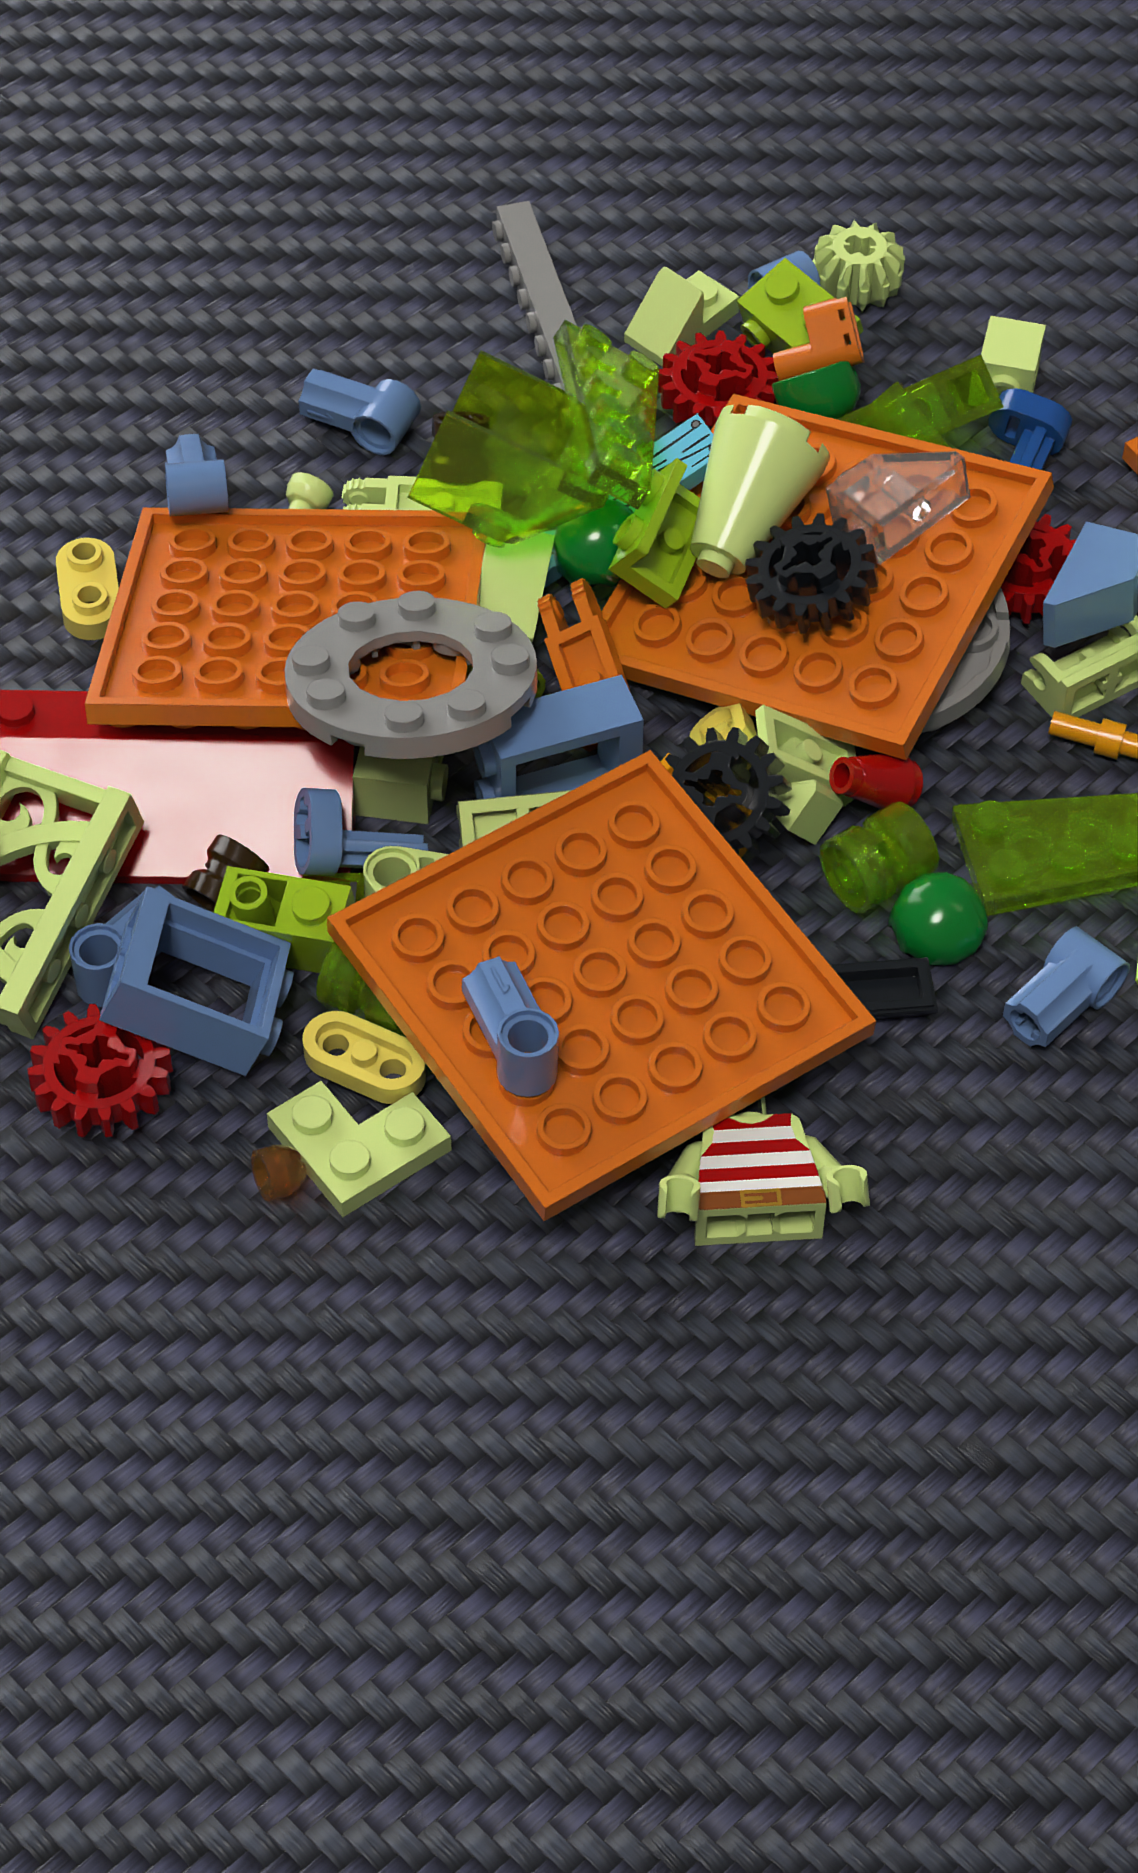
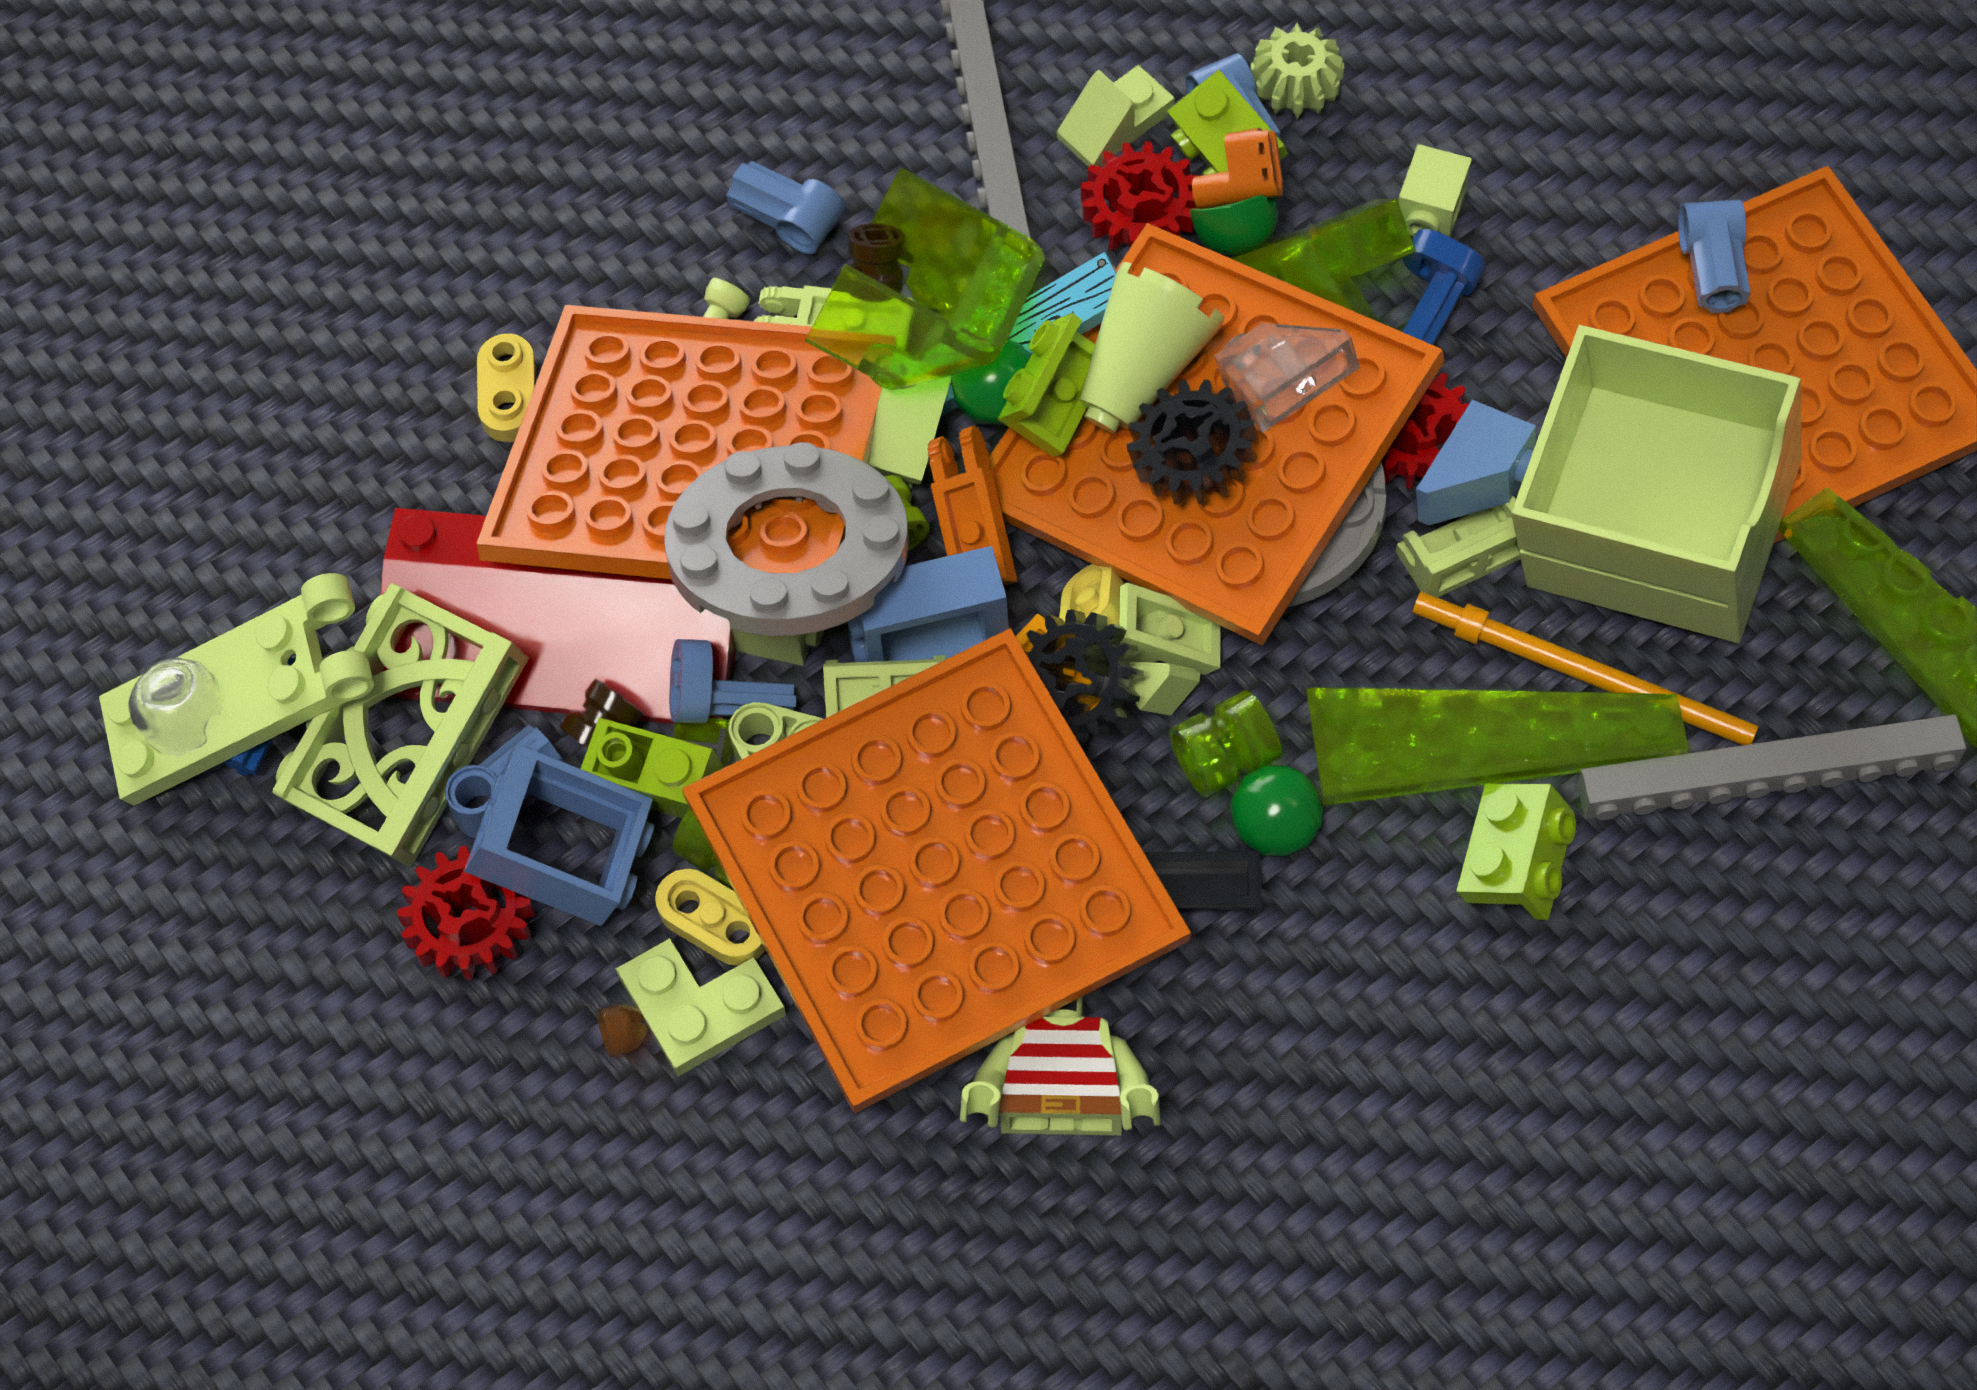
camera: 10 degrees right, 10 degrees up
medium blue piece [165,434,228,517] -> none
medium blue piece [462,956,559,1097] -> none
clear neon green wing [553,320,659,510] -> none
red cone [829,753,923,813] -> none
medium blue piece [1003,926,1130,1047] -> none

